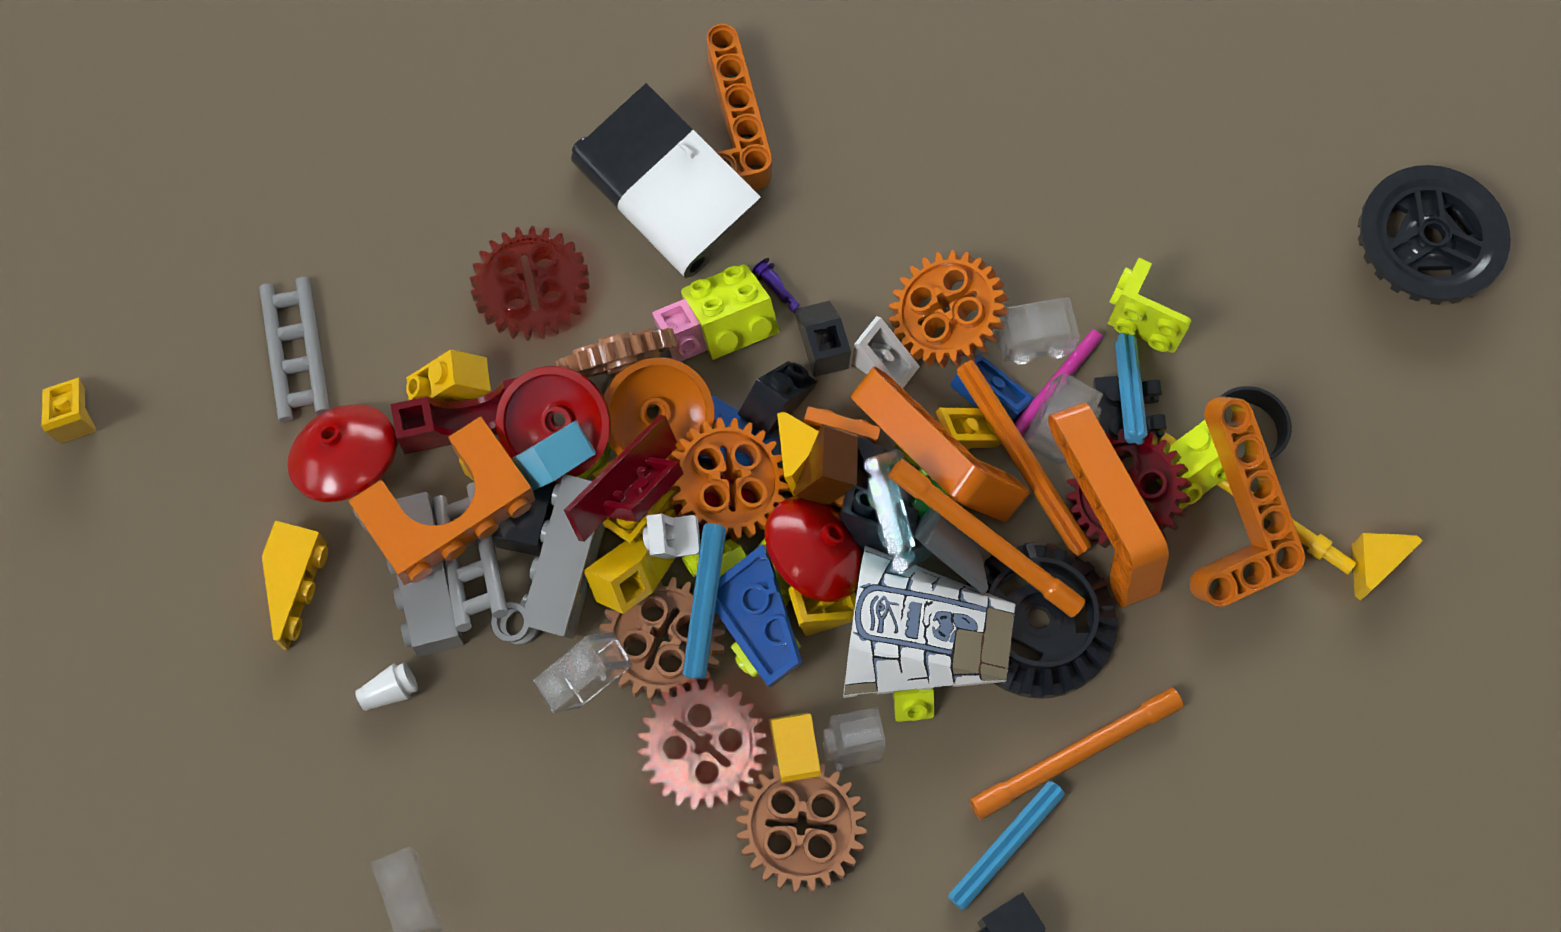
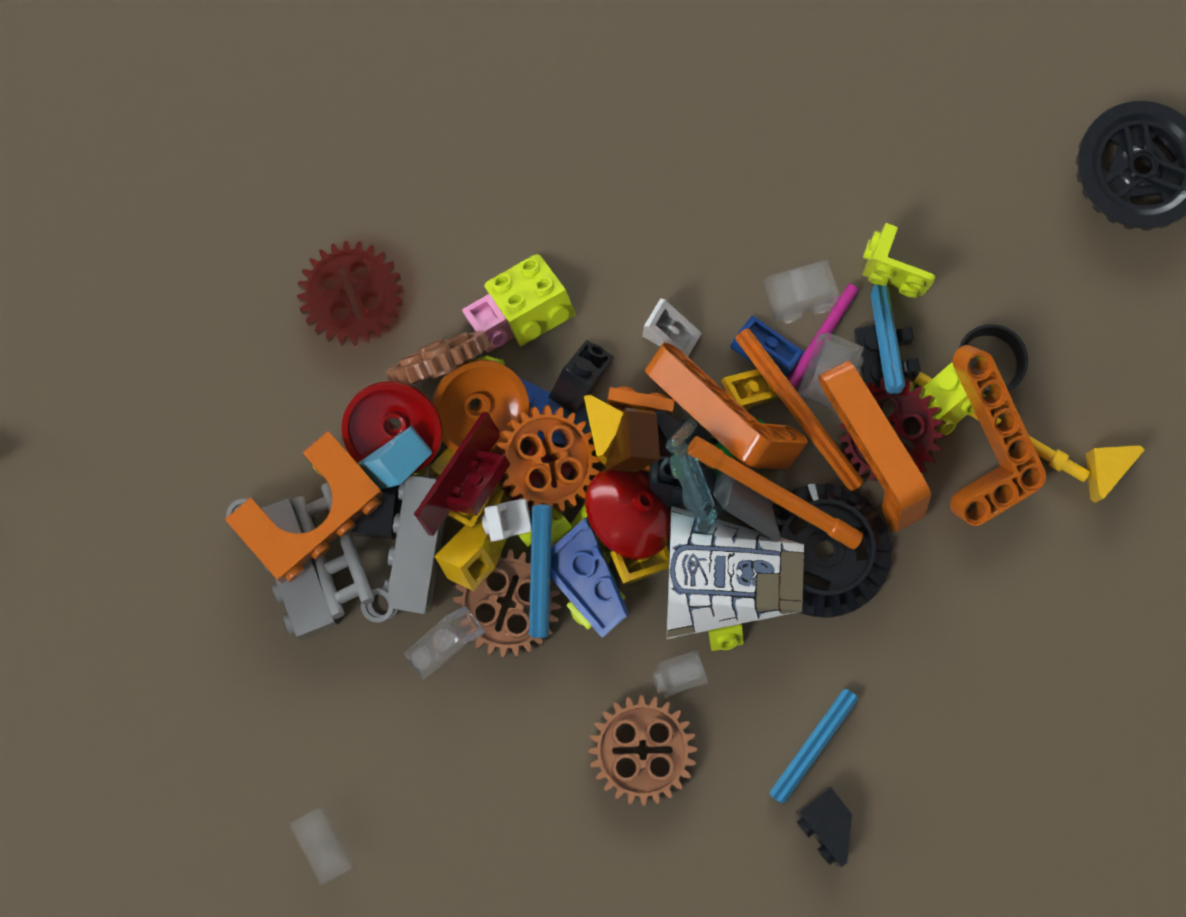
camera: 10 degrees left, 10 degrees up
light grey bar [259,277,330,423] -> none
yellow slope [262,521,328,650] -> none
red dish [287,404,397,502] -> none
white cone [355,663,418,711] -> none
dark red arch [390,377,518,455] -> none
yellow slope [406,349,491,402] -> none
door [571,83,762,278] -> none
clear red gear [637,679,766,809] -> none
orange beam [707,24,772,191] -> none
dark purple piece [752,258,800,313] -> none
yellow slope [769,712,821,783] -> none
black slope [794,301,851,377] -> none
orange gear [889,250,1008,368] -> none
orange piece [969,687,1184,820] -> none

